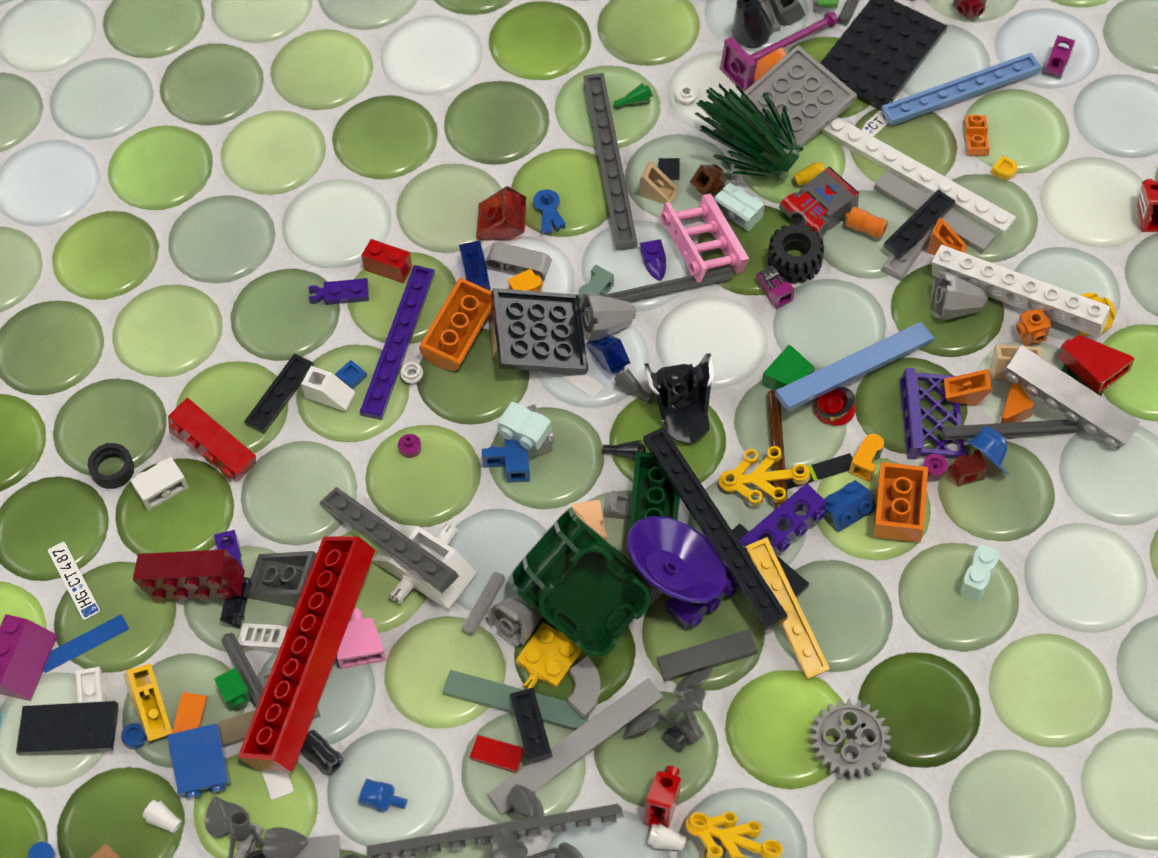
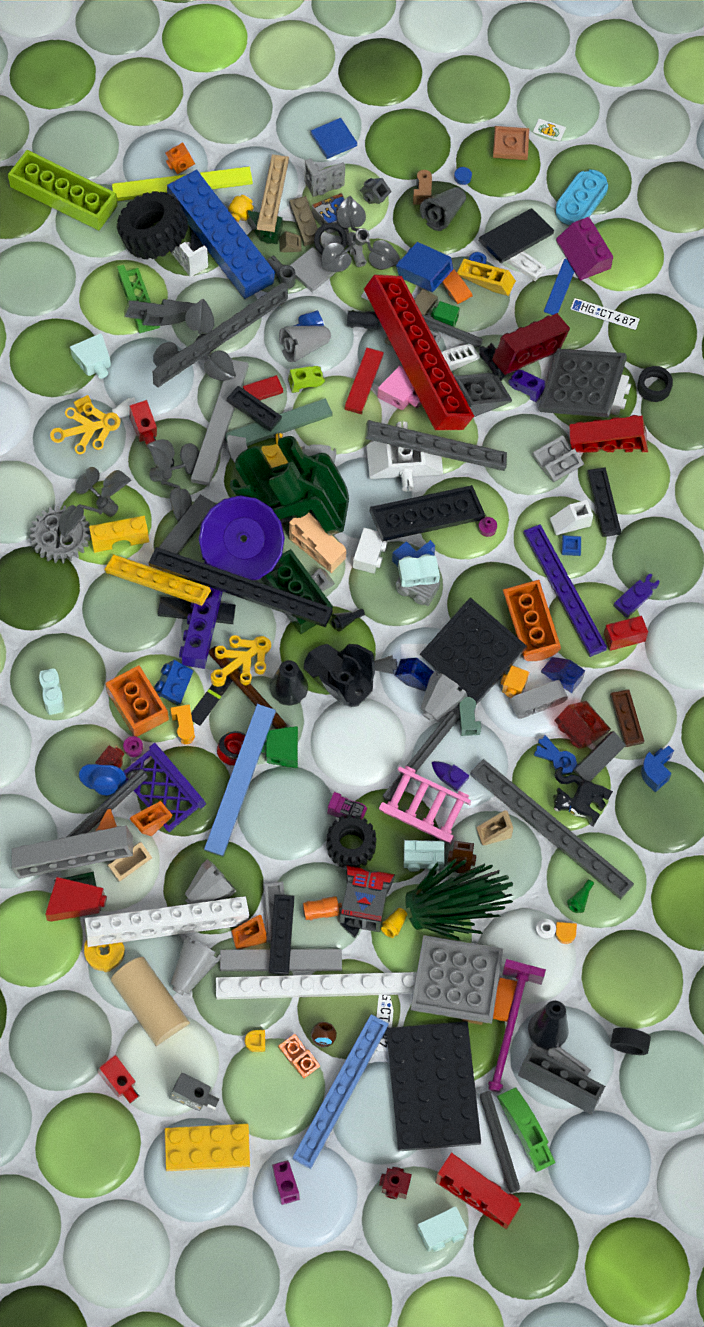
camera: 135 degrees right, 5 degrees up
white cone [142,800,182,834] -> none
white plate [401,362,423,384] -> none
light grey axle [462,572,505,636] -> none
black tile [658,158,680,180] -> none
orange brick [1016,308,1051,346] -> none
none -> dark grey plant [59,467,132,538]
none -> yellow arch [89,516,149,553]
none -> tan brick [111,957,190,1046]
none -> yellow plate [165,1124,250,1171]
none -> dark grey torso [169,1073,219,1111]
none -> light grey cone [171,936,222,995]
none -> black cone [270,660,308,706]
none -> light grey cone [279,326,331,362]
none -> lime leg [288,366,325,393]
none -> reddish brown piece [311,1022,337,1048]
none -> red tile [345,348,384,415]
none -> white brick [353,528,388,574]
none -> black plate [369,485,486,542]
none -> dark grey cone [420,187,466,231]
none -> light grey slope [531,435,584,483]
none -> dark grey plate [538,349,627,417]
none -> black animal [553,767,613,827]
none -> light orange tile [556,922,577,944]
none -> dark grey tile [573,731,626,781]
none -> reddish brown tile [610,689,644,747]
none -> blue brick [641,745,674,792]

